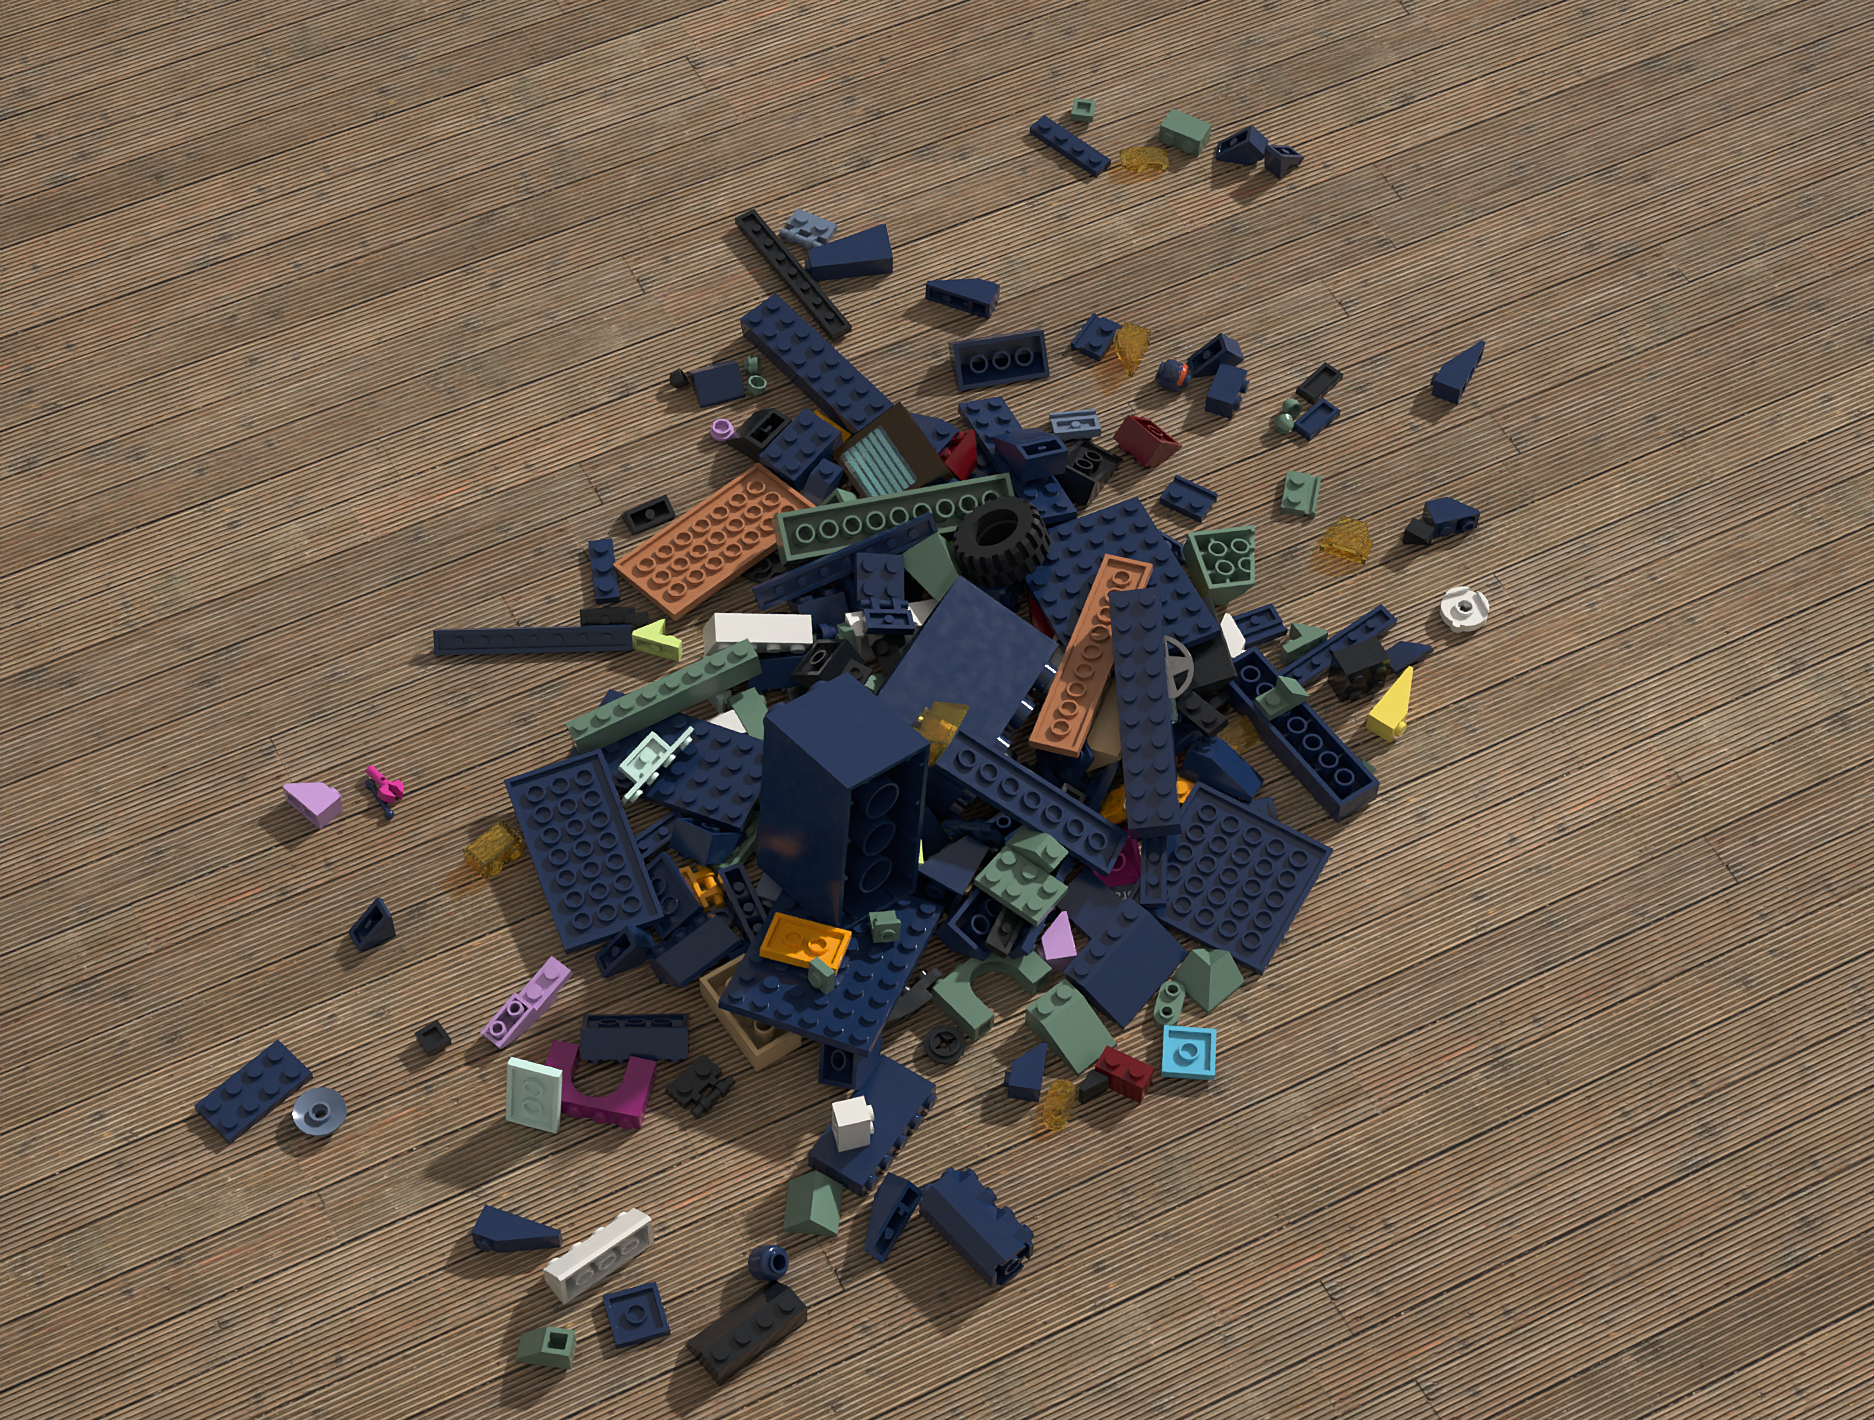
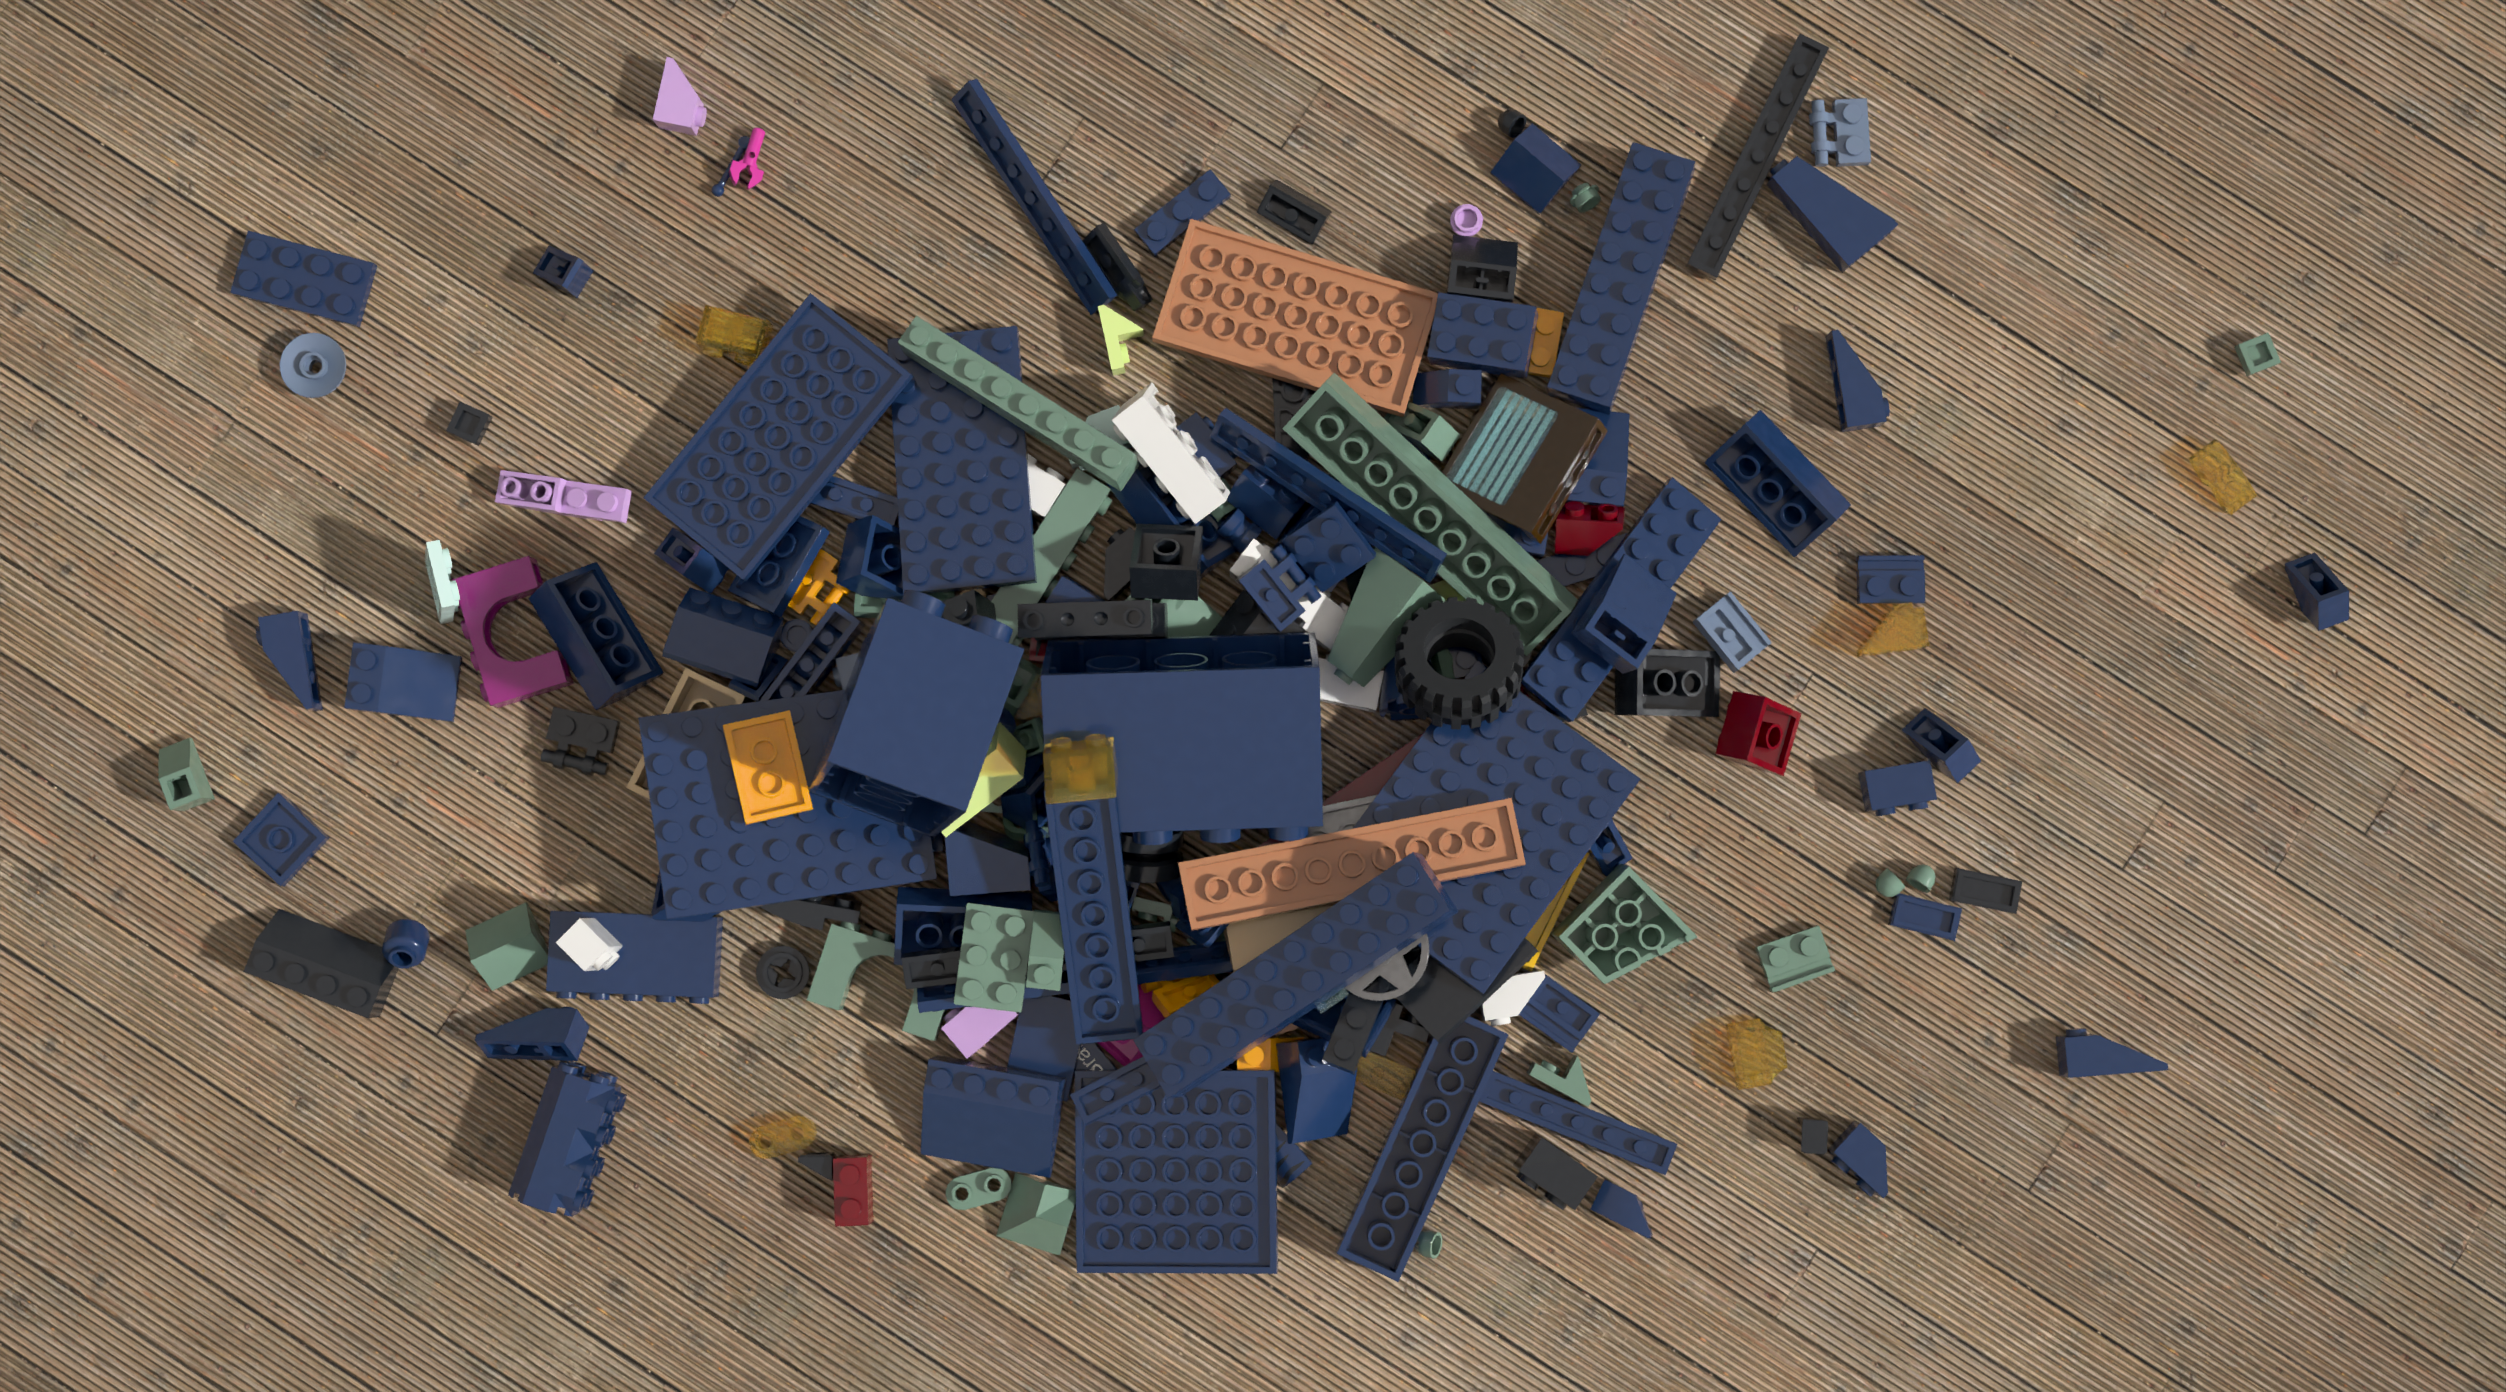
camera: 60 degrees right, 30 degrees up
white slope [543,1208,654,1305] -> none
light aqua bracket [618,726,694,807] -> none
sand green hinge [747,375,767,396] -> none
sand green plate [808,957,835,995] -> none
sand green plate [836,622,859,652] -> none
sand green bracket [868,910,901,943] -> none
dark blue slope [1003,1043,1048,1102] -> none
sand green slope [1025,979,1117,1076] -> none
dark blue plate [1029,115,1111,178] -> none
dark blue head [1155,359,1191,393] -> none
sand green brick [1159,108,1212,157] -> none
dark blue plate [1159,475,1218,523] -> none
medium azure plate [1161,1025,1217,1081] -> none
sand green slope [1254,676,1310,721] -> none
dark blue slope [1264,145,1305,179] -> none
light yellow slope [1366,666,1413,743] -> none
white plate [1439,586,1489,633] -> none
none -> dark blue slope [344,642,462,722]

